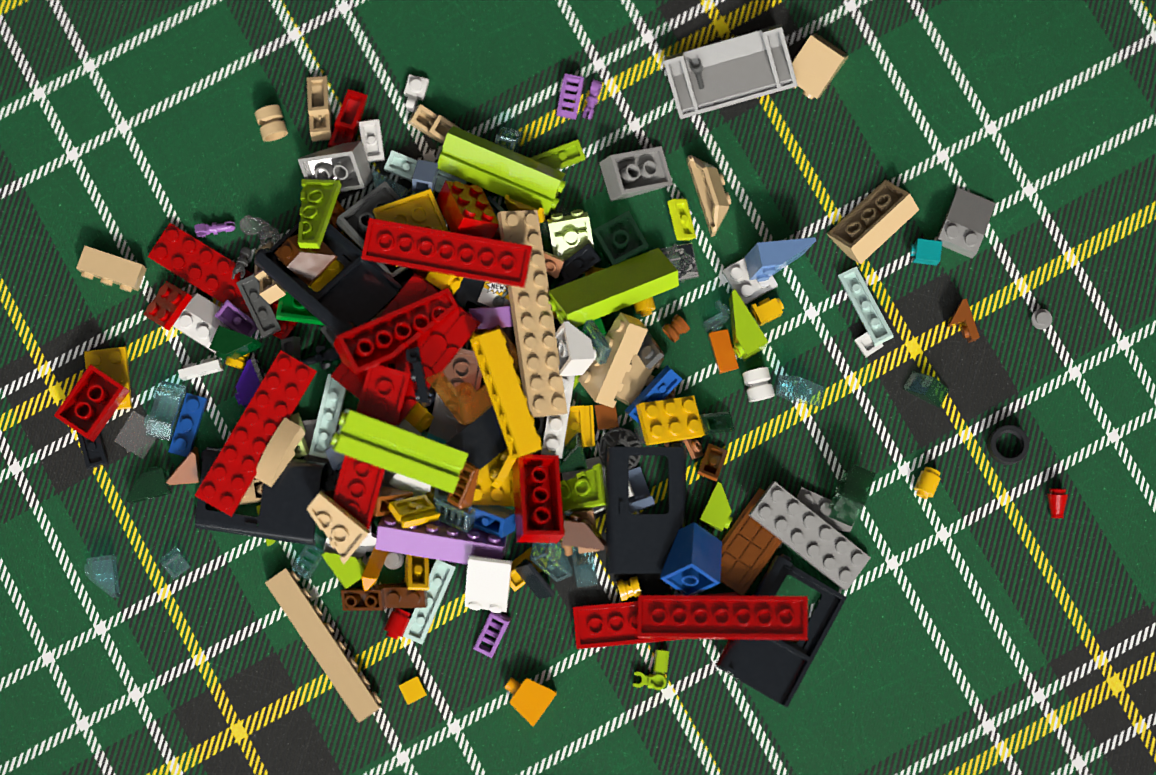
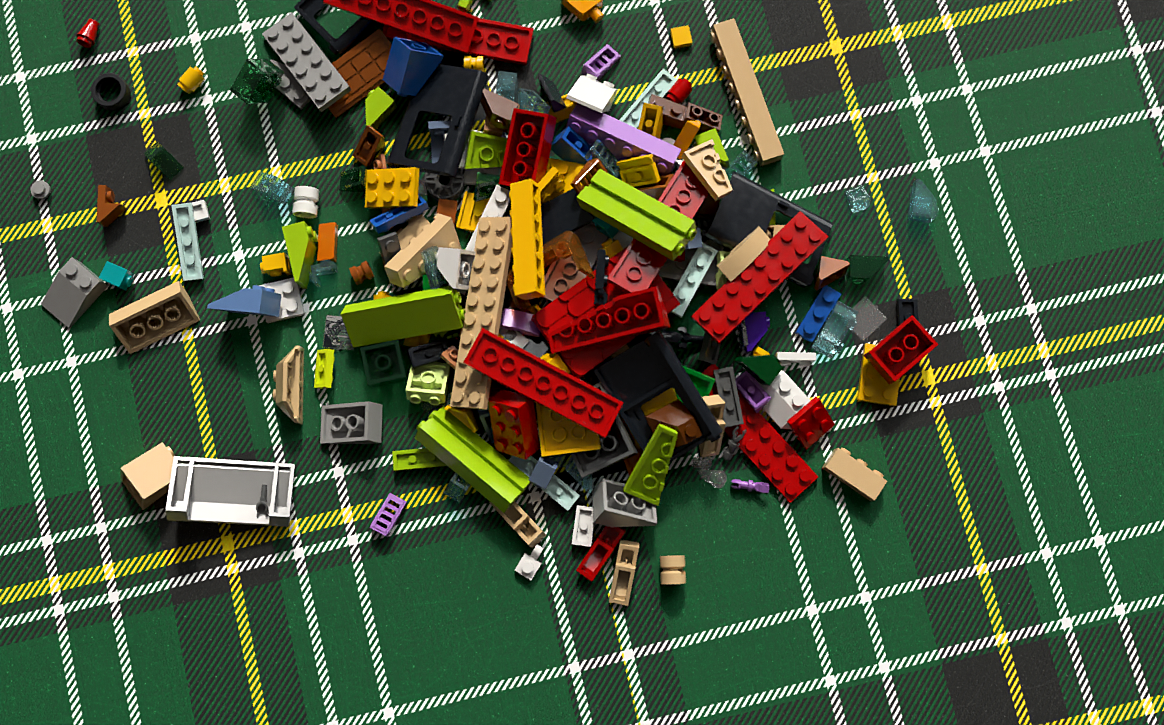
camera: 165 degrees left, 0 degrees up
medium lavender piece [583,80,602,120] -> none

